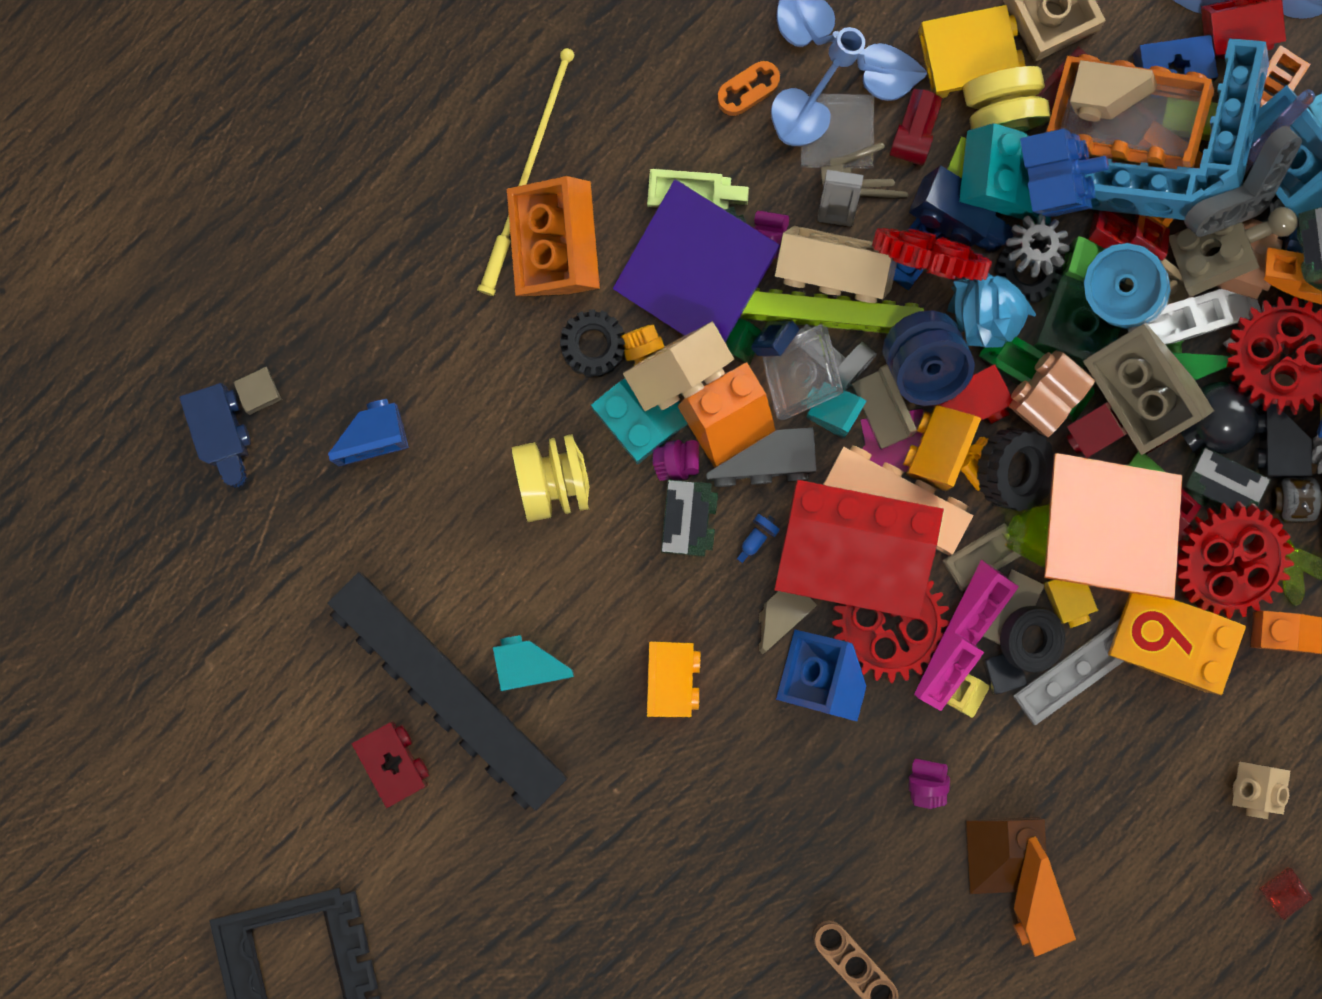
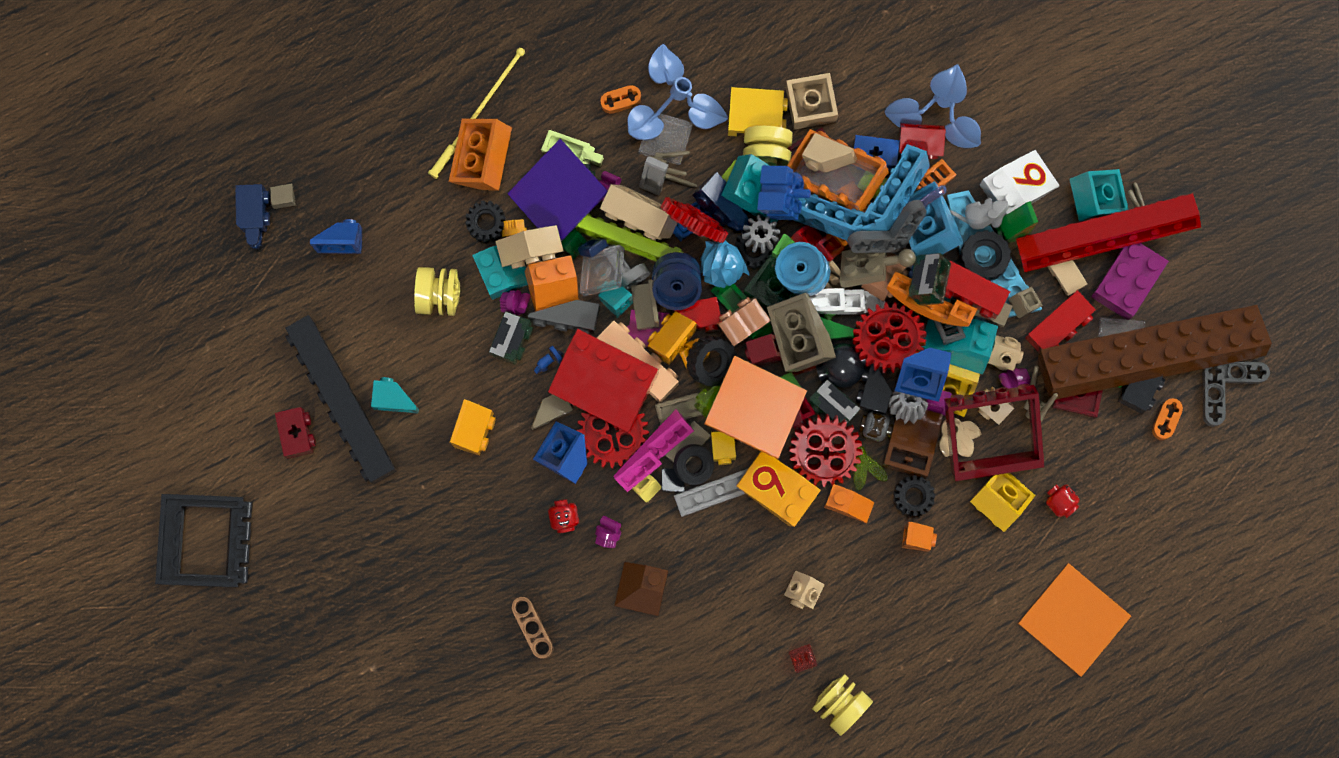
camera: 20 degrees right, 5 degrees down
dark red piece [889,89,943,166] -> none
orange slope [1013,836,1076,957] -> none
none -> red head [548,499,579,533]

